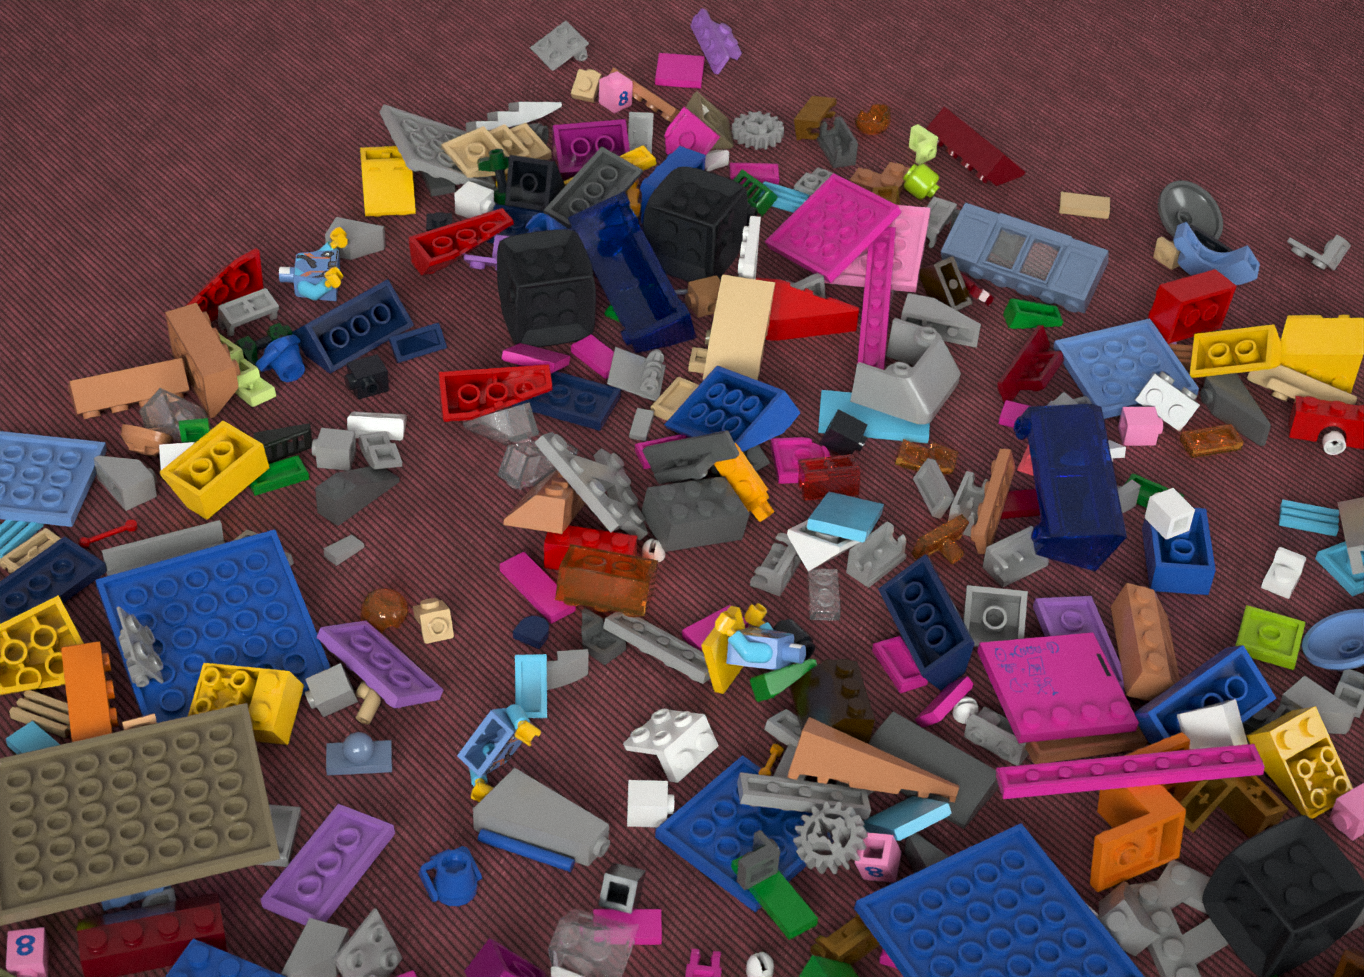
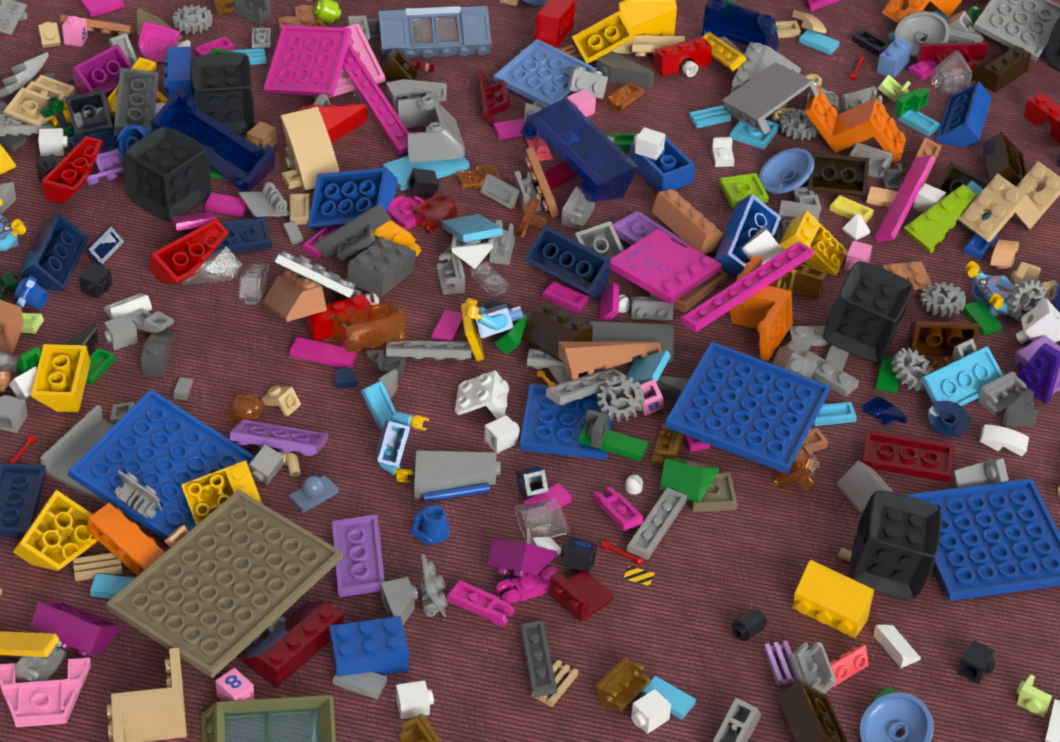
camera: 35 degrees left, 0 degrees up
white plate [738,216,761,279] -> none
green slope [1003,298,1063,329] -> none

